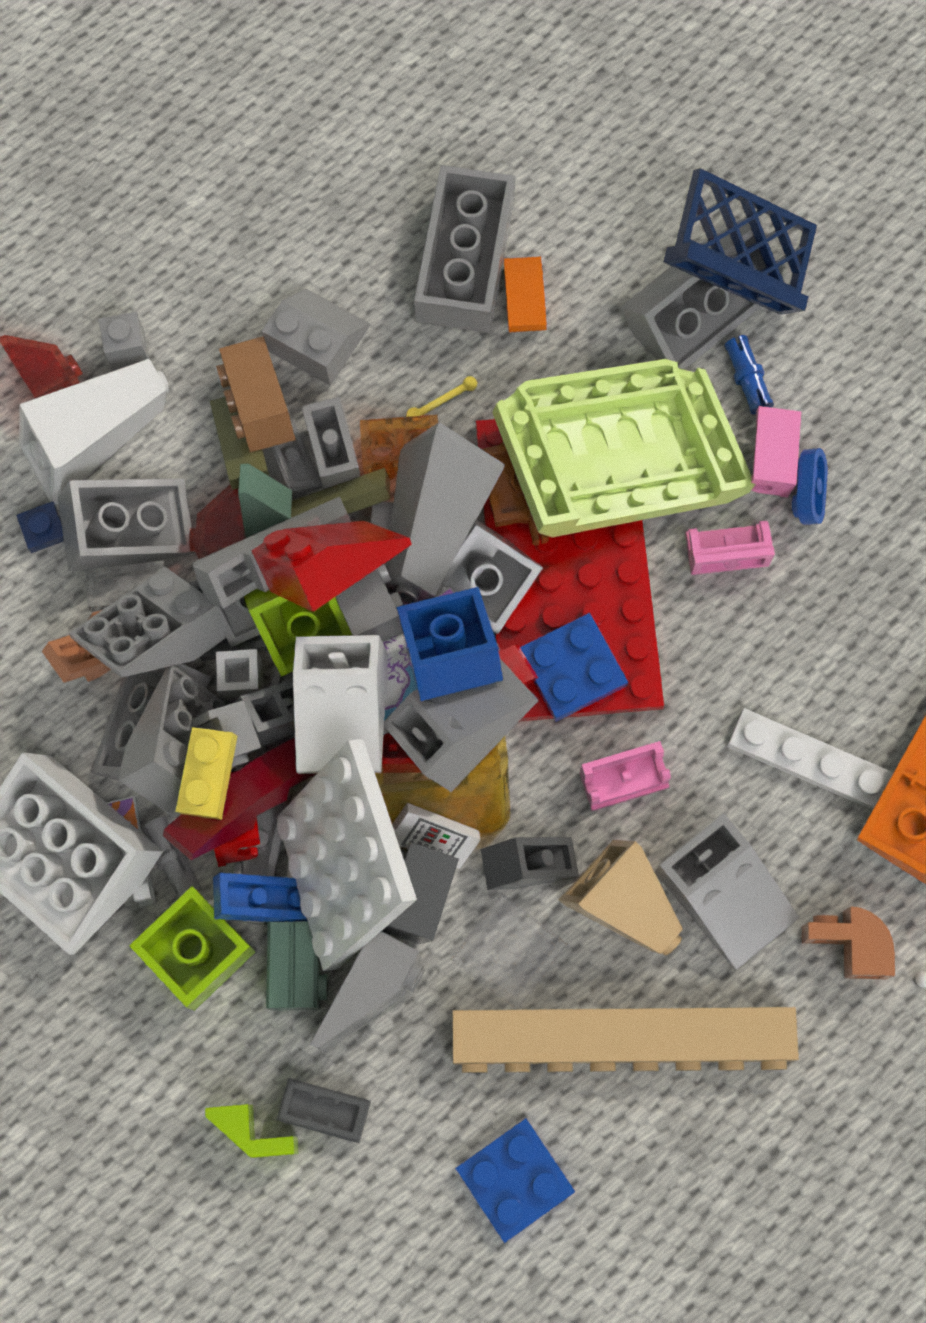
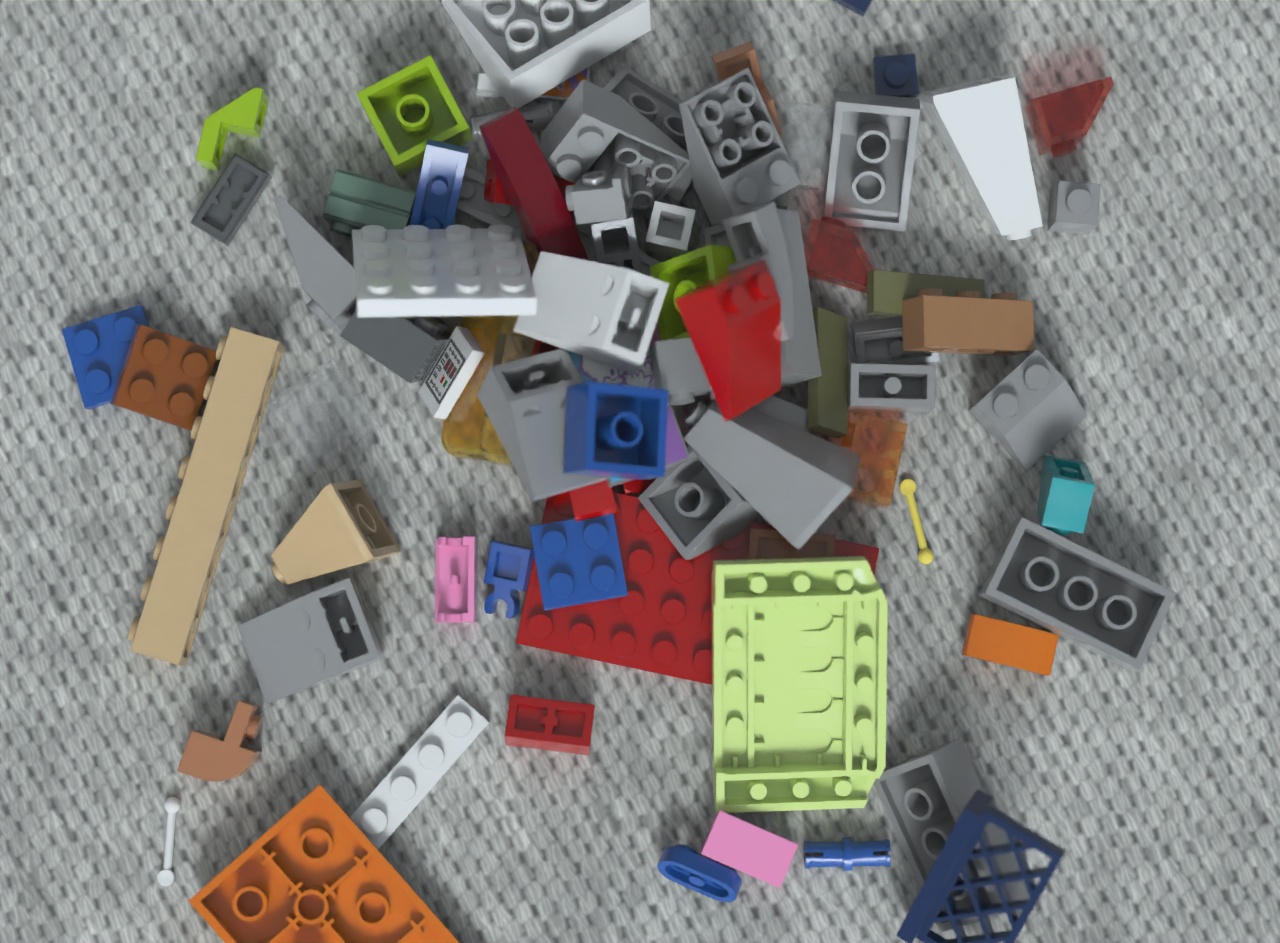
camera: 105 degrees right, 10 degrees up
light yellow plate [175,727,238,820] -> none
sand green slope [238,464,292,538] -> none
dark grey slope [480,837,579,890] -> none
bright pink hinge [685,521,775,575] -> none
none -> dark orange plate [110,324,216,431]
none -> blue plate [484,540,535,619]
none -> red hinge [505,694,595,756]
none -> teal slope [1037,455,1095,536]

